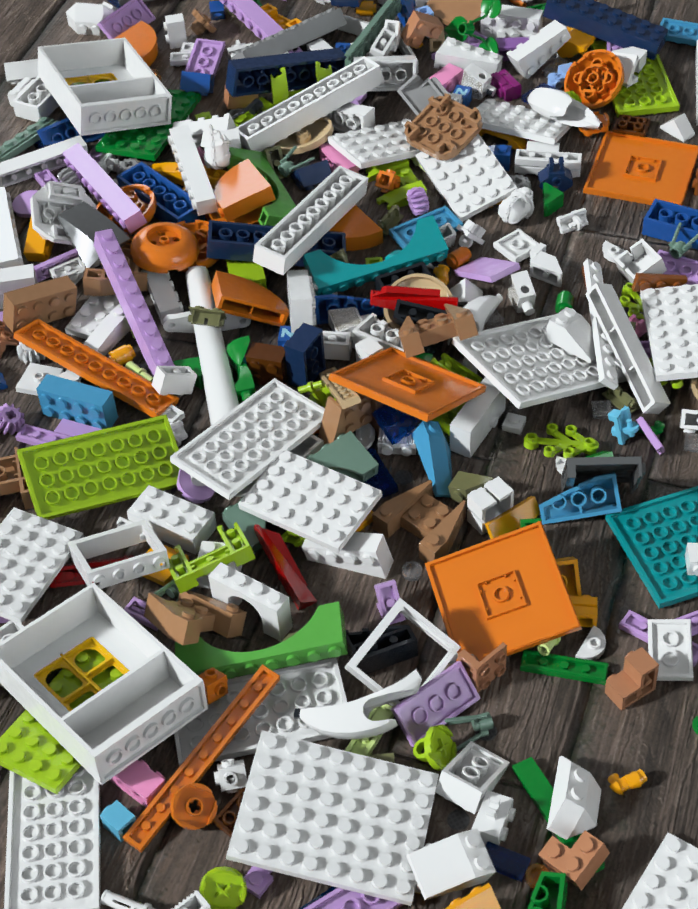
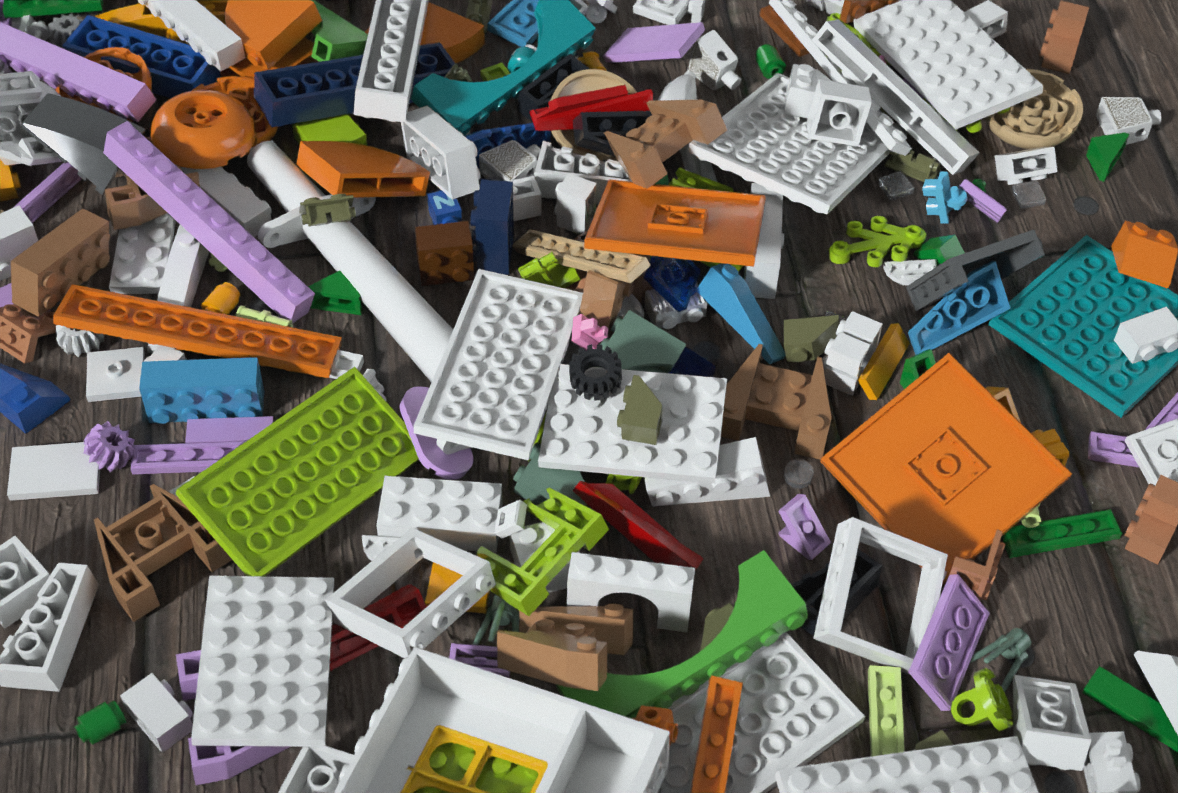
camera: 30 degrees left, 5 degrees up
white wing [49,256,85,285] -> none
white brick [152,366,197,396] -> none
green hips [226,335,256,404] -> none
white piece [293,669,422,740] -> none
orange brick [446,247,471,269] -> none
white slope [450,278,483,305] -> none
white plate [502,412,526,435] -> none
white slope [530,251,563,287] -> none
white plate [575,626,606,660] -> none
none -> white tile [494,500,527,539]
none -> black tyre [569,344,622,401]
none -> bright pink tile [571,314,608,351]
none -> olive slope [617,375,663,445]
none -> white brick [806,79,872,147]

